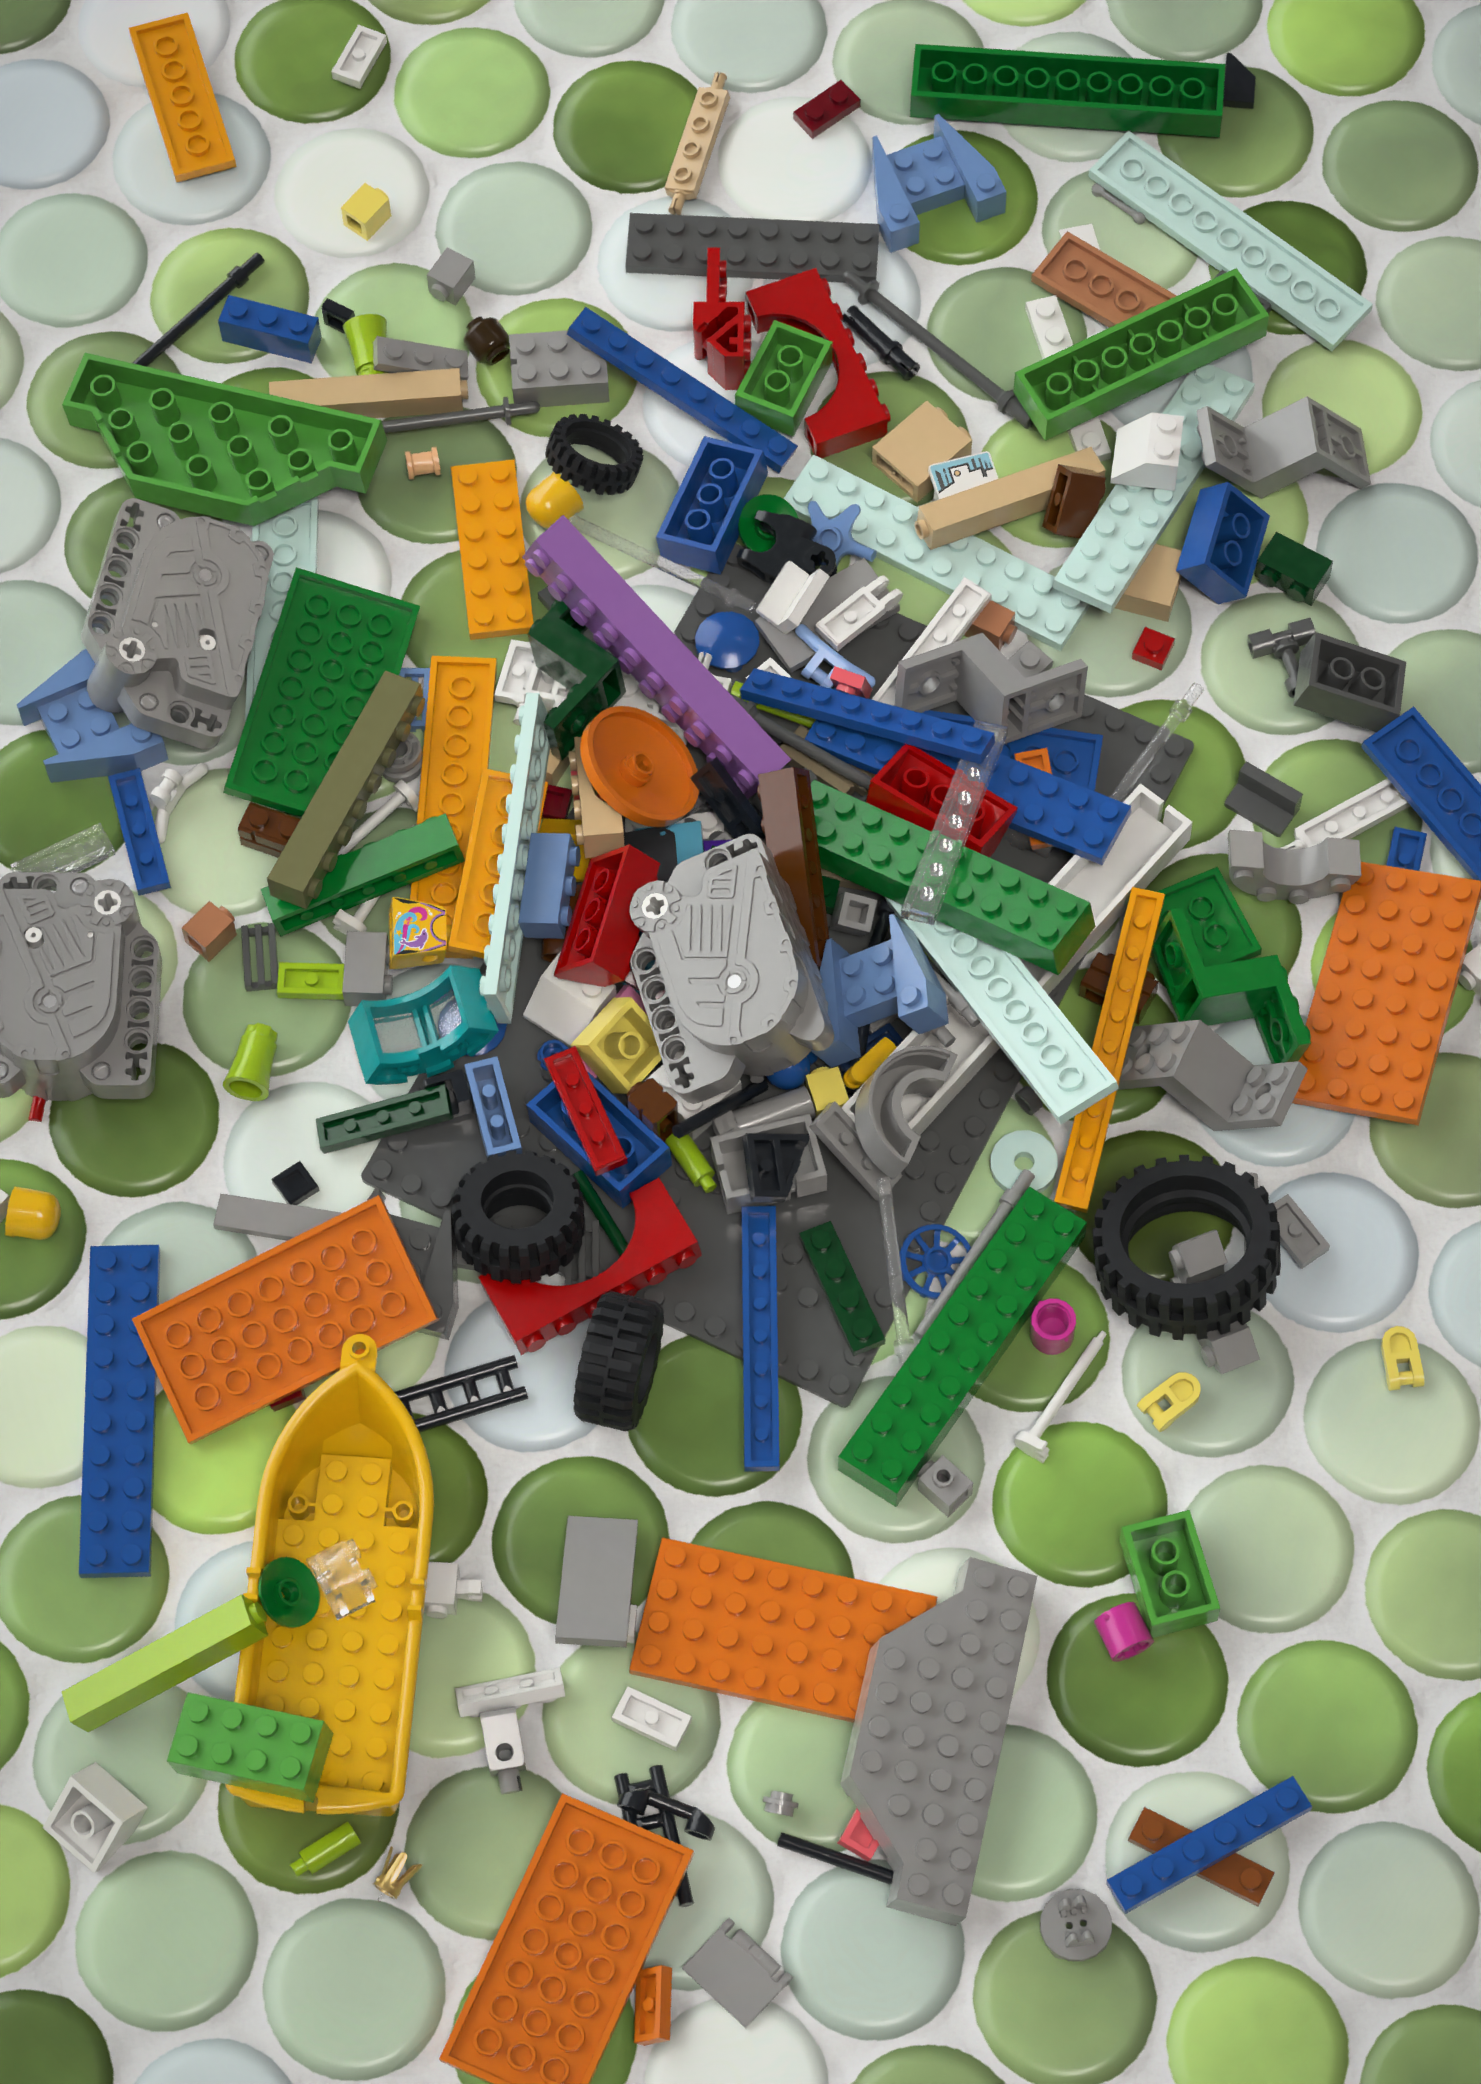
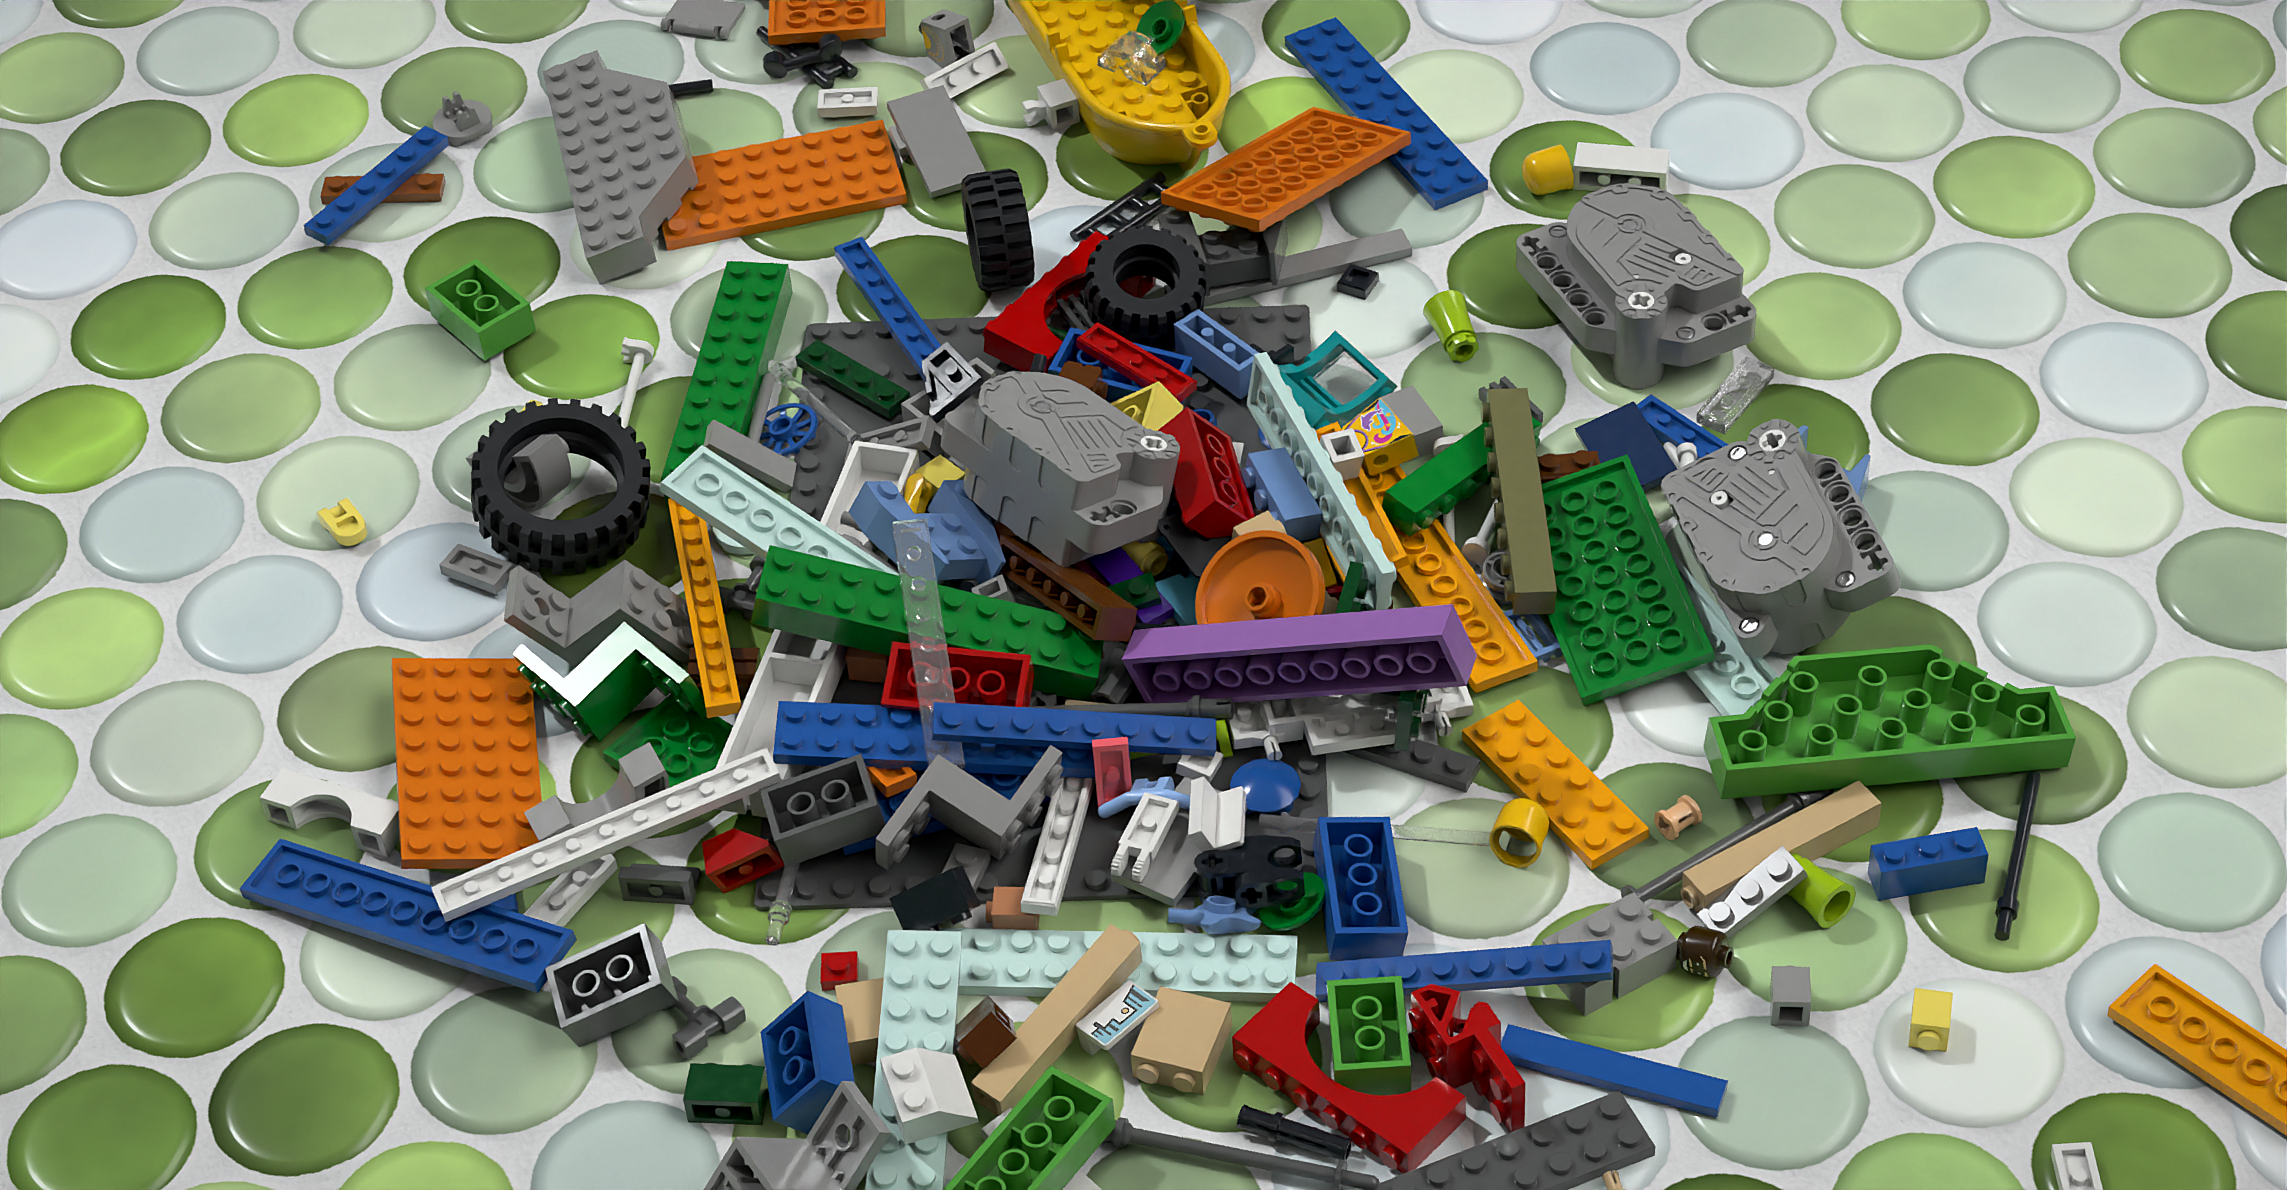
camera: 155 degrees right, 20 degrees down
nougat brick [182,901,237,962] -> none
lime plate [277,962,344,1000] -> none
dark green plate [316,1084,453,1154] -> none
black tile [321,298,355,334] -> none
black tyre [545,414,644,495] -> none
light grey plate [762,1791,799,1817] -> none
light grey brick [855,1046,958,1179] -> none
light grey brick [918,1455,973,1518] -> none
dark pink piece [1030,1299,1076,1355] -> none
dark pink piece [1094,1602,1154,1662] -> none
none -> white plate [431,747,782,922]
none -> red slope [702,828,785,894]
none -> light grey tile [704,420,797,493]
none -> dark grey brick [759,754,886,867]
none -> black brick [889,866,981,931]
none -> white brick [1320,428,1365,481]
none -> blue tile [1501,1024,1728,1118]
none -> dark blue tile [1575,401,1677,492]

